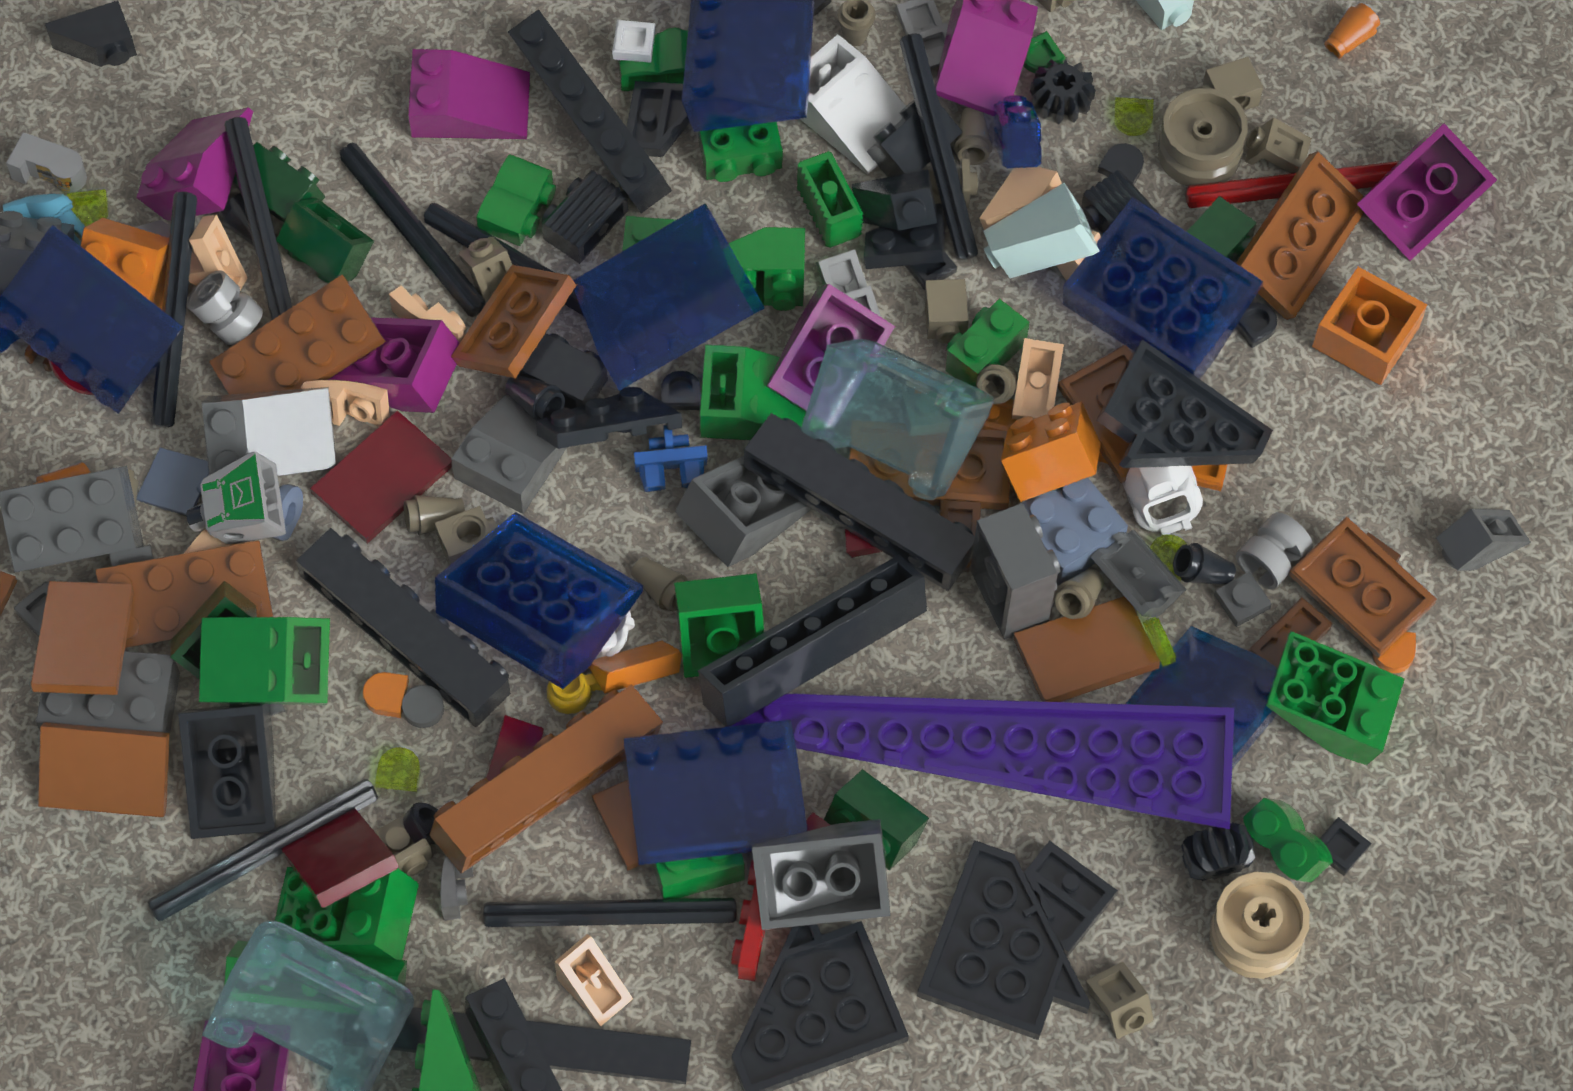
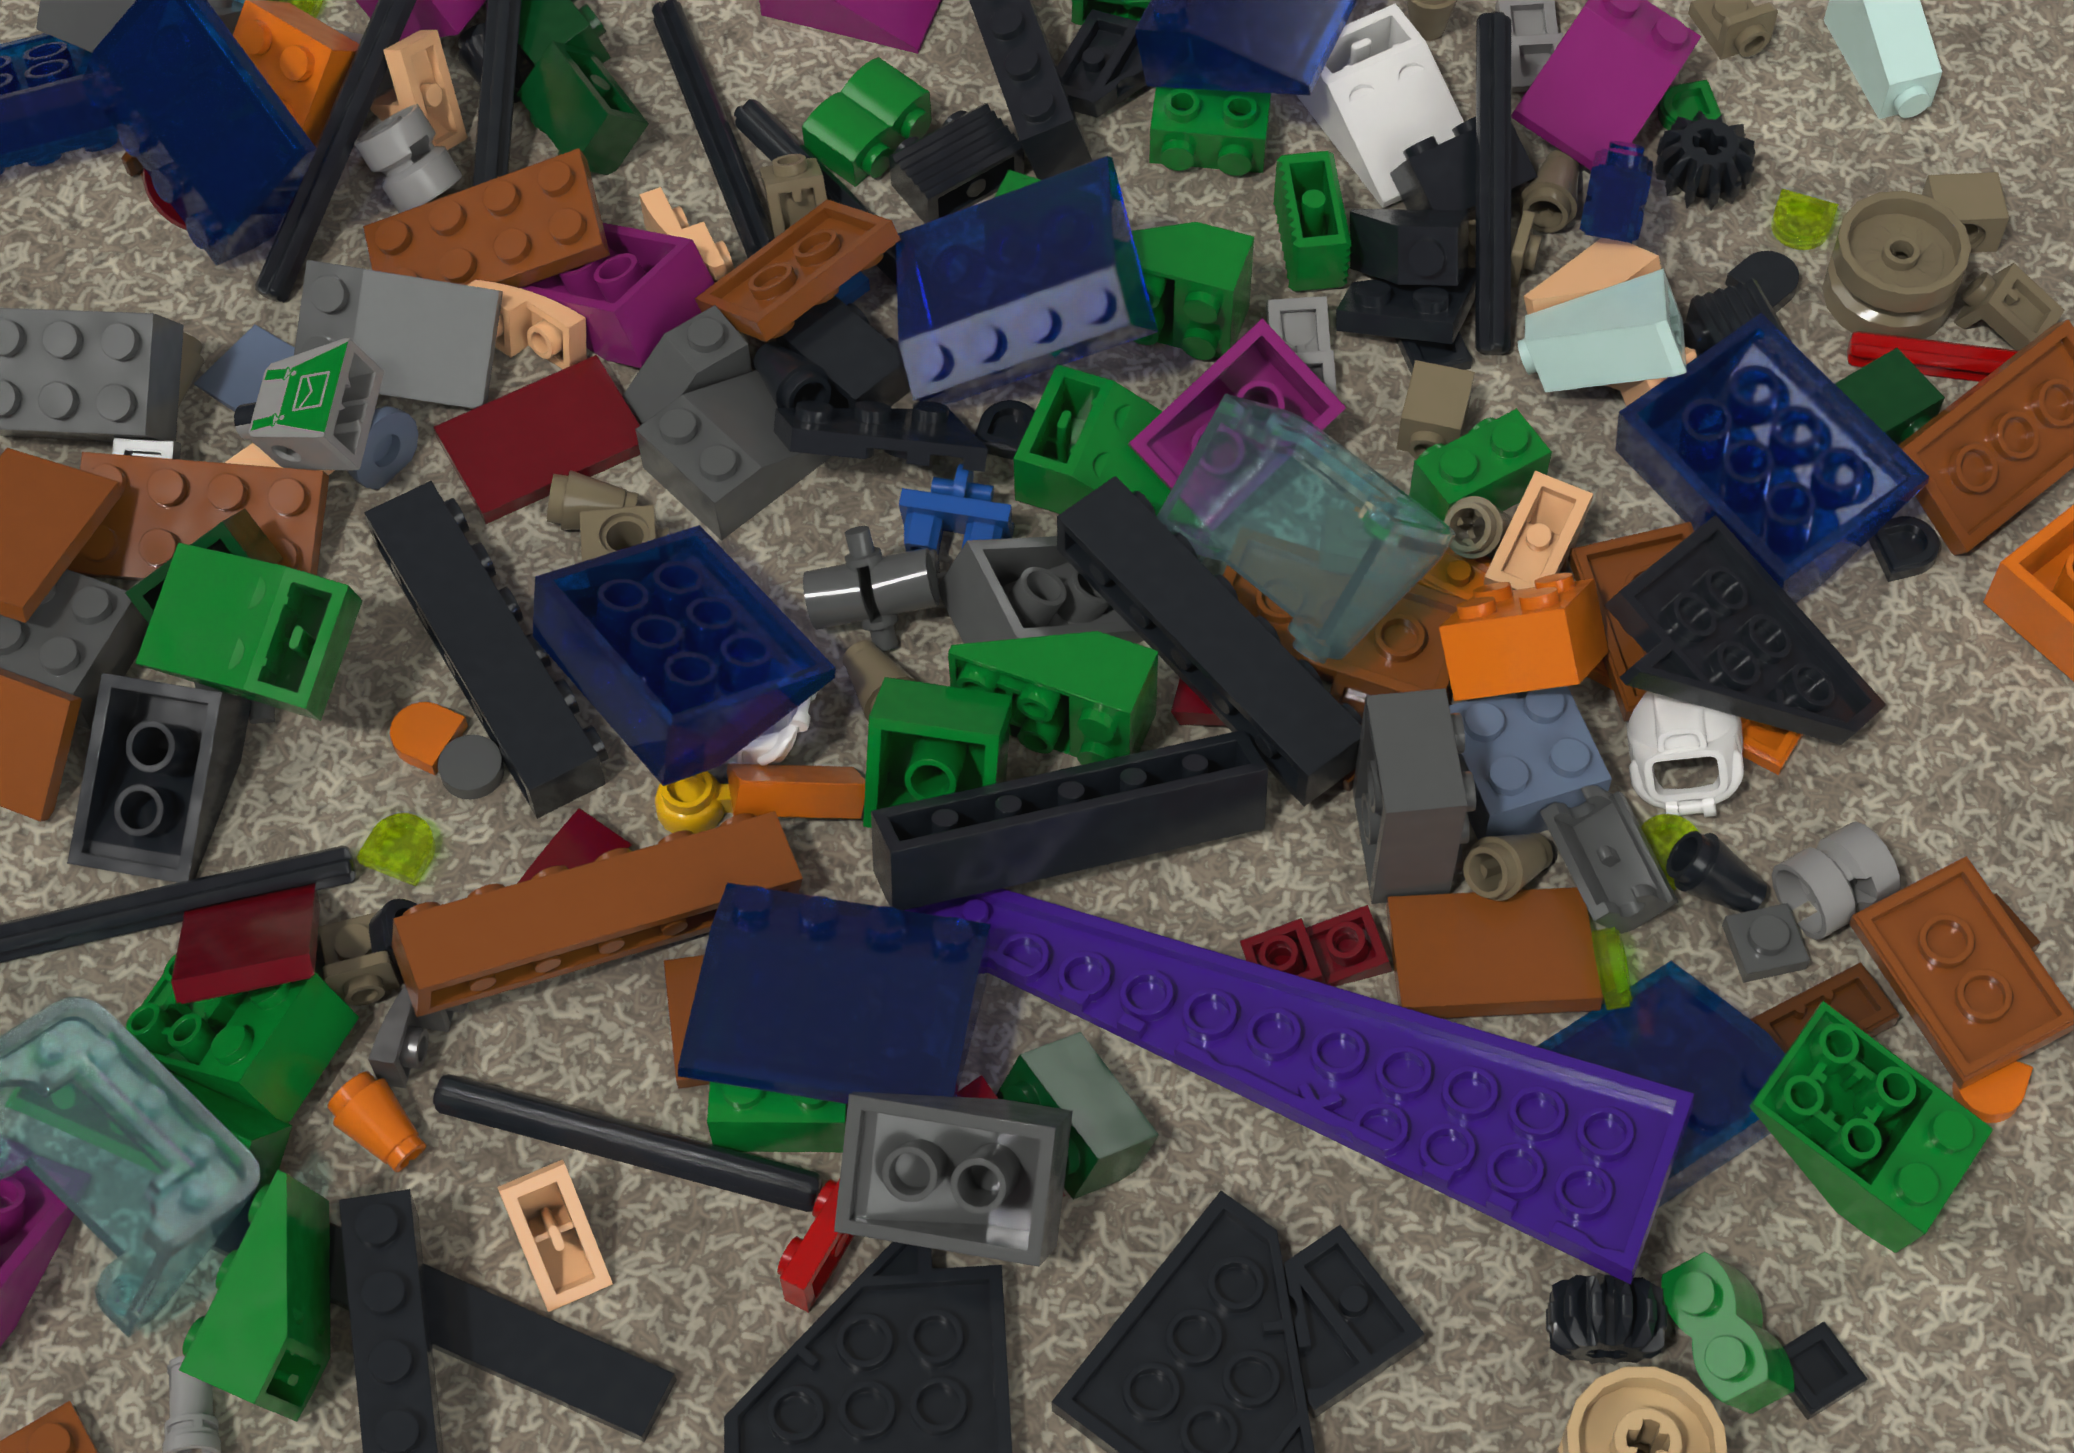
camera: 20 degrees right, 5 degrees down
none -> orange cone [327,1071,427,1173]
none -> dark grey slope [622,305,752,425]
none -> dark grey pin [803,526,940,651]
none -> green slope [948,631,1158,765]
none -> dark red slope [1240,905,1393,987]

